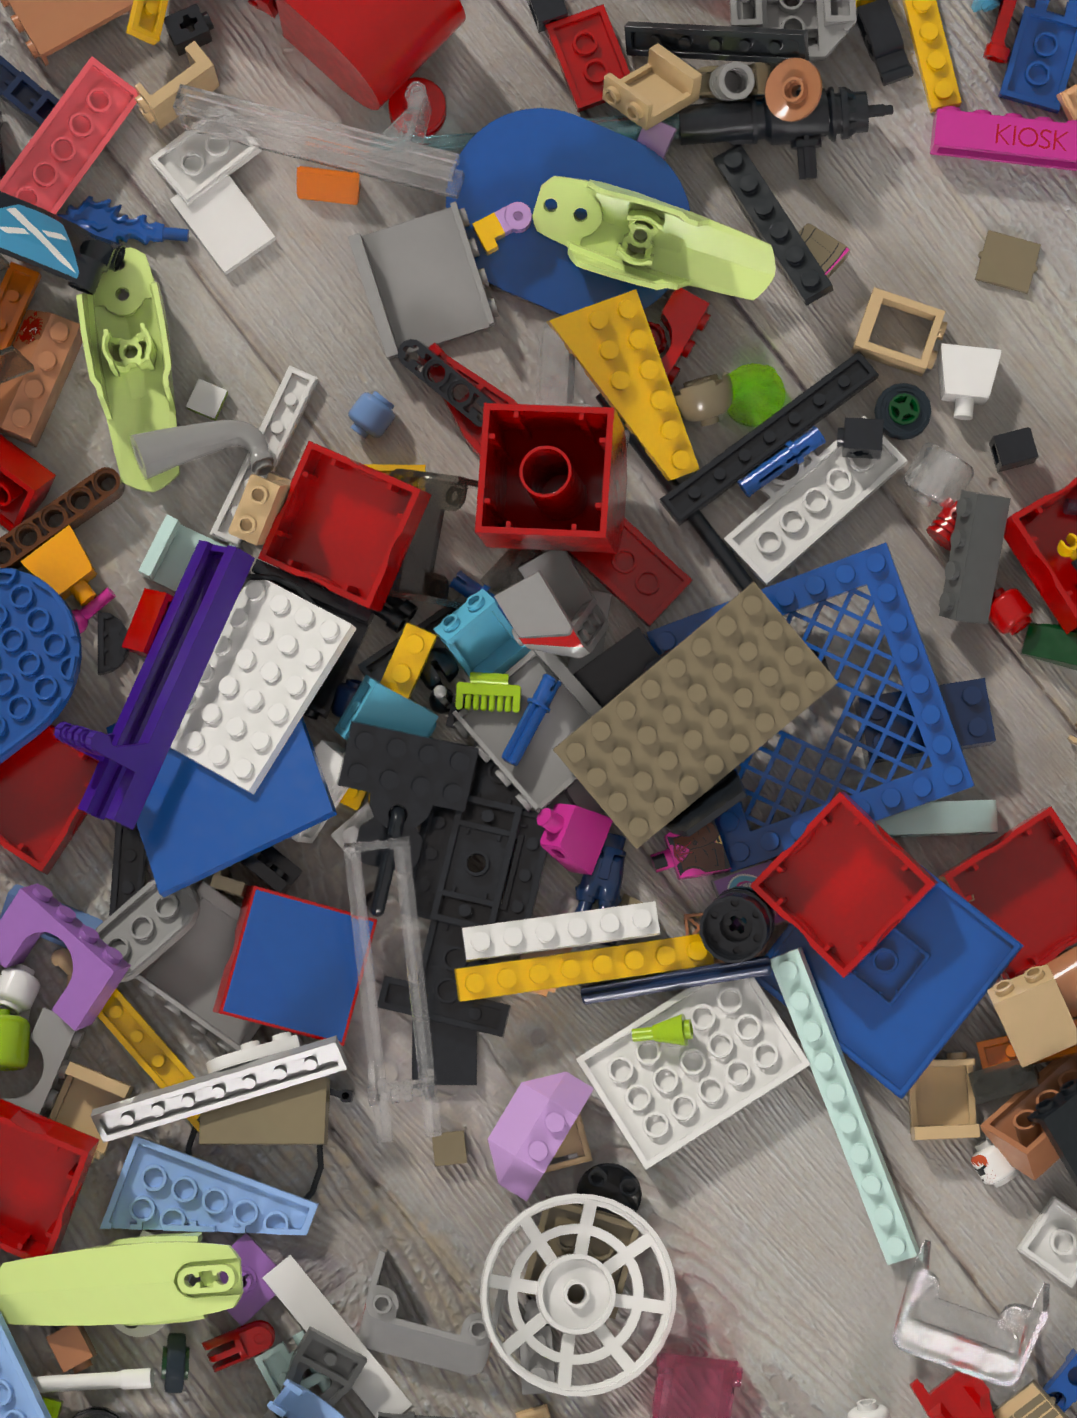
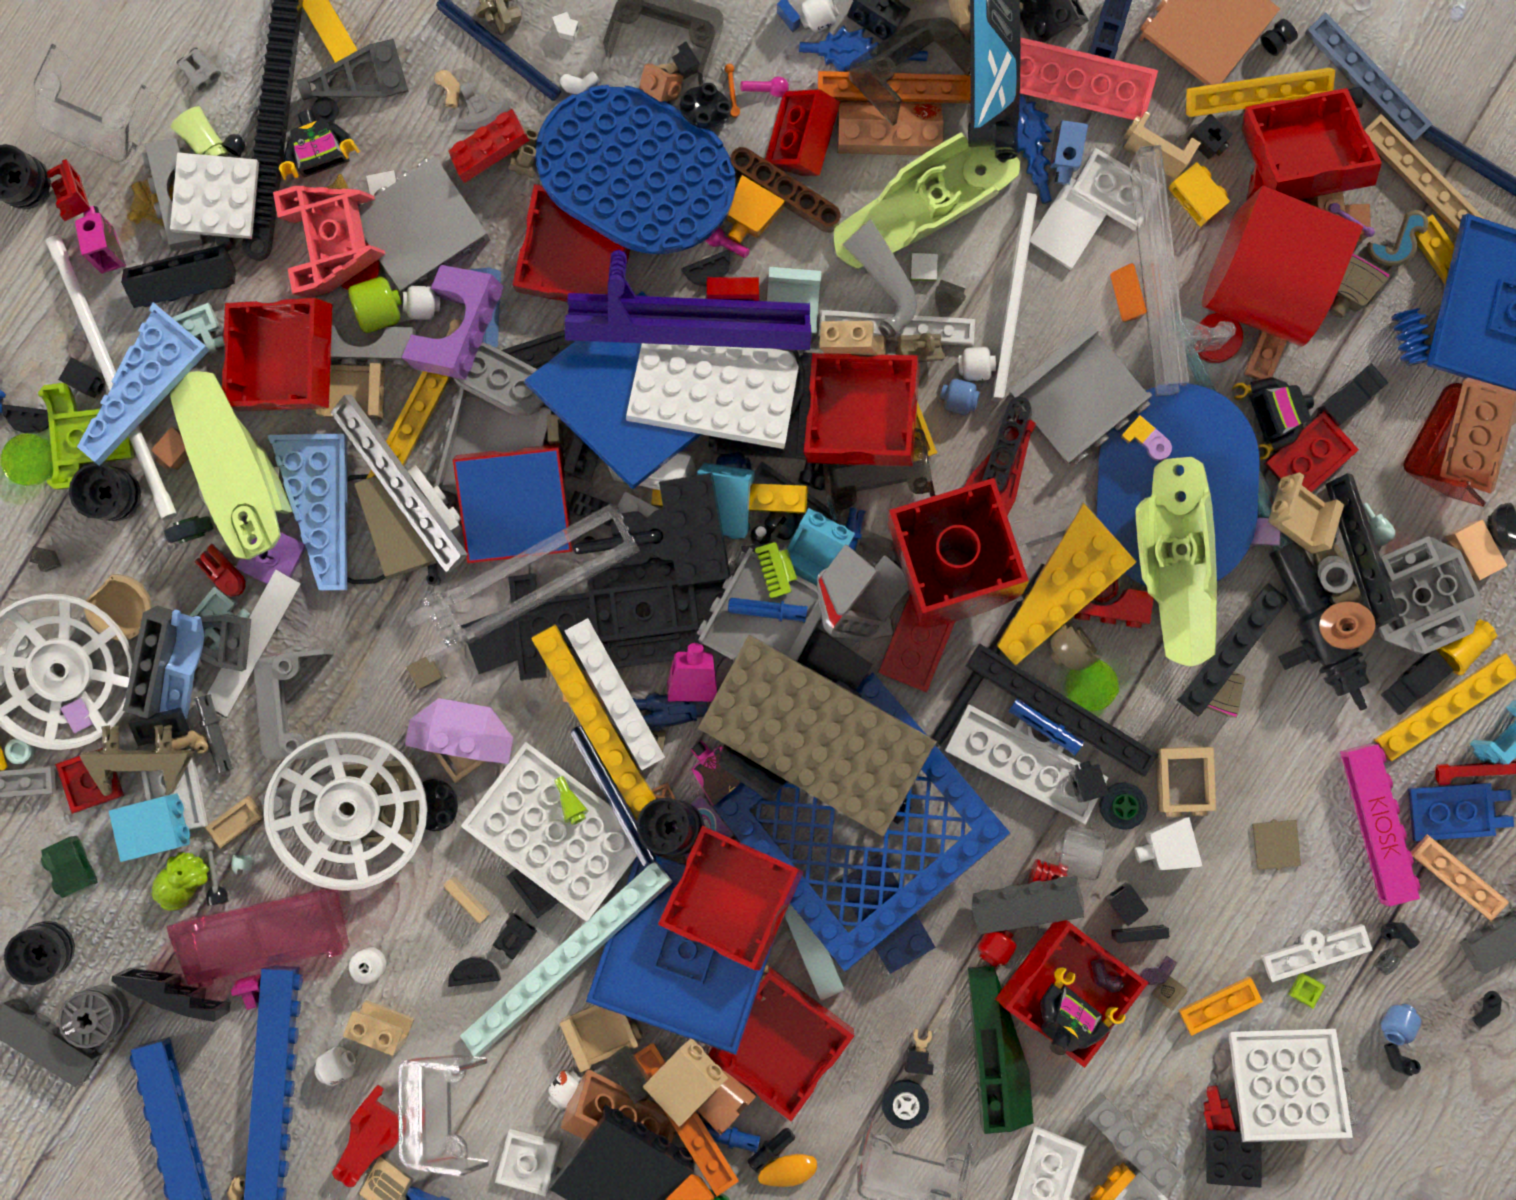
camera: 70 degrees right, 5 degrees up
none -> tan panel [343,1000,415,1056]
none -> white head [349,947,386,984]
none -> tan tile [443,876,490,923]
none -> black tile [448,956,501,987]
none -> black piece [493,913,537,960]
none -> black plate [506,869,559,919]
none -> black tyre [568,491,618,527]
none -> dark tan hips [895,333,945,362]
none -> clear smoke tile [935,280,966,317]
none -> white head [959,347,996,382]
none -> white tile [991,193,1037,402]
none -> medium blue torso [1050,120,1088,185]
none -> black tile [1111,924,1170,943]
none -> yellow brick [1168,162,1231,227]
none -> black torso [1232,377,1314,460]
none -> nougat plate [1244,331,1287,380]
none -> light aqua piece [1363,503,1395,547]

